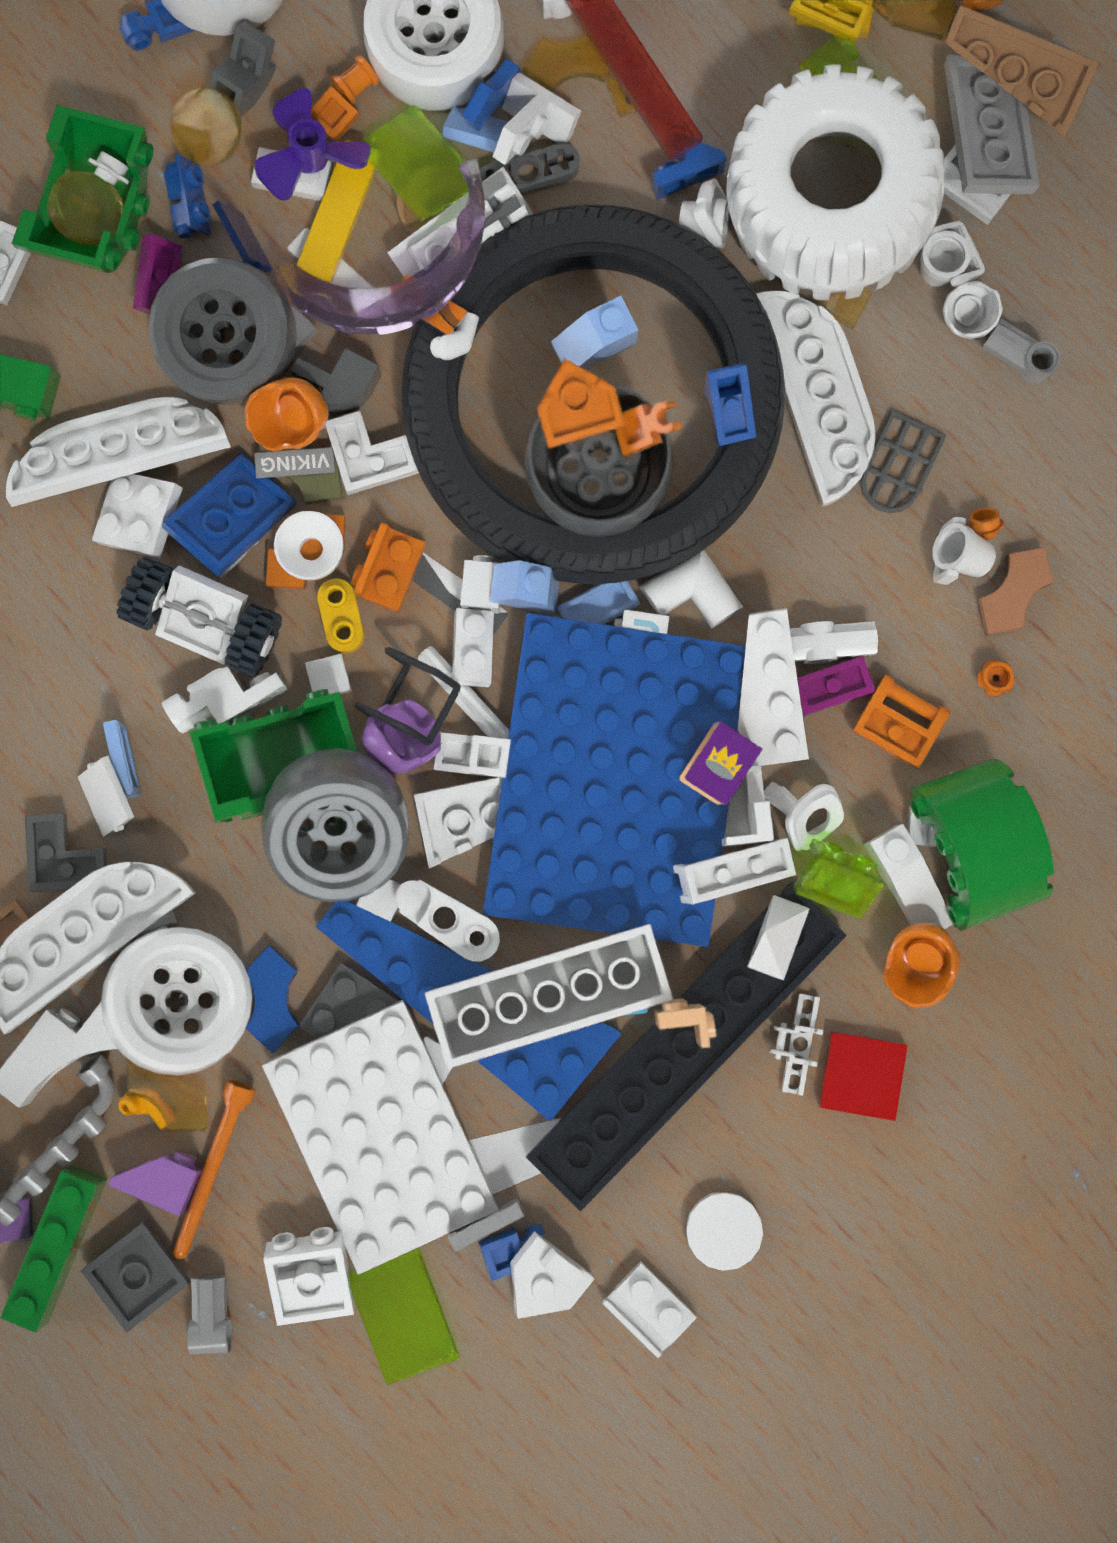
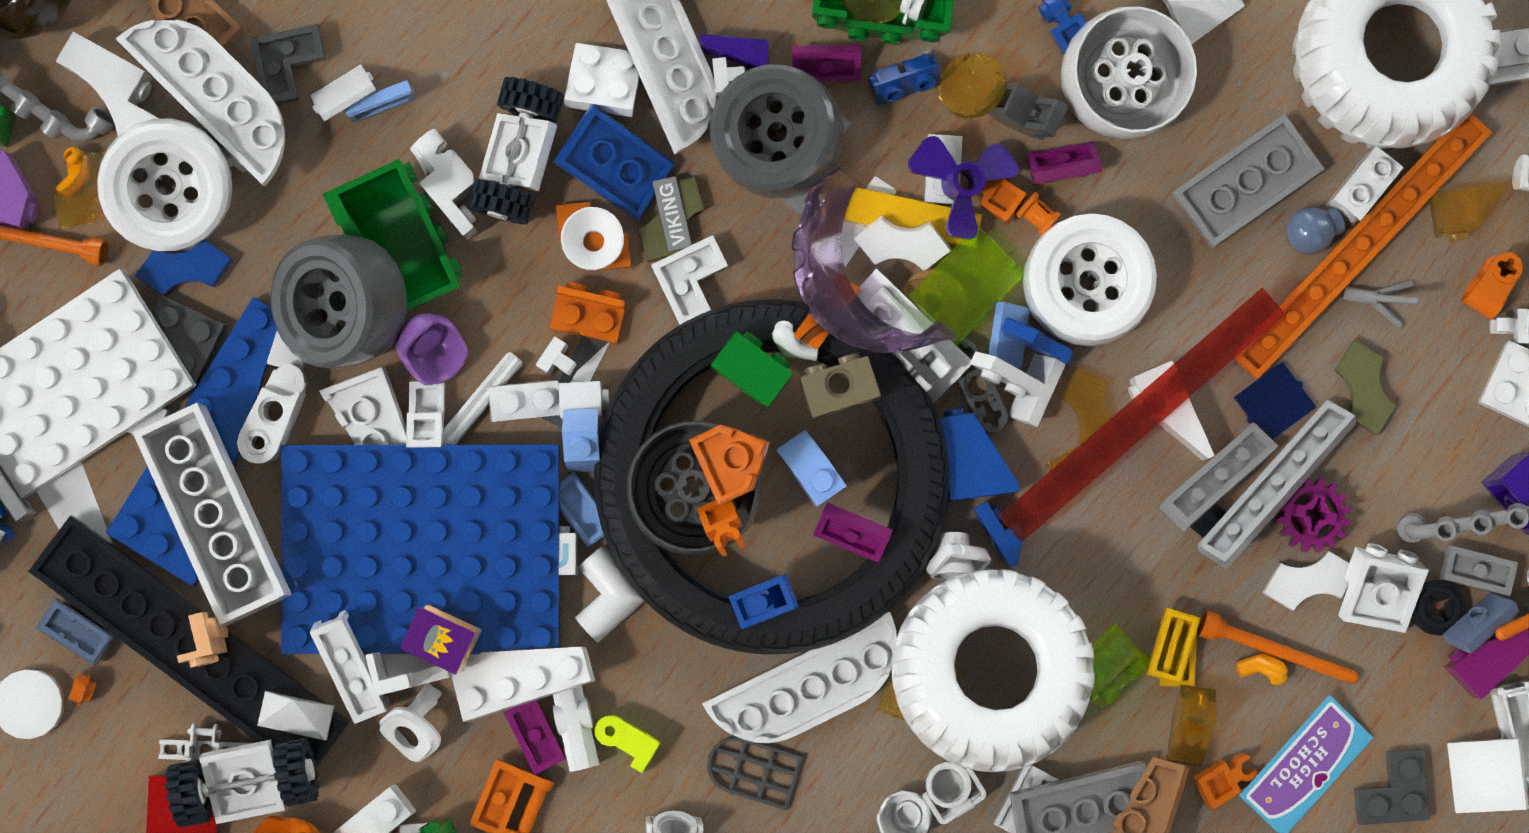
camera: 80 degrees right, 0 degrees up
clear blue piece [212,201,273,273] -> none
orange piece [245,377,329,452] -> none
dark grey brick [291,348,382,414] -> none
white tile [305,653,352,694] -> none
yellow plate [317,579,365,654] -> none
black piece [355,647,461,745] -> none
clear neon green bracket [793,839,884,920] -> none
none -> sand blue plate [36,598,115,665]
none -> orange plate [68,673,96,707]
none -> plate [165,738,319,828]
none -> white tile [536,336,577,376]
none -> neon yellow leg [595,715,662,773]
none -> dark purple slope [700,34,769,68]
none -> green brick [711,331,793,410]
none -> white tile [712,57,745,99]
none -> dark tan brick [799,353,881,420]
none -> magenta plate [813,502,893,563]
none -> white tile [854,215,951,271]
none -> blue slope [939,408,1020,502]
none -> magenta plate [1026,142,1102,184]

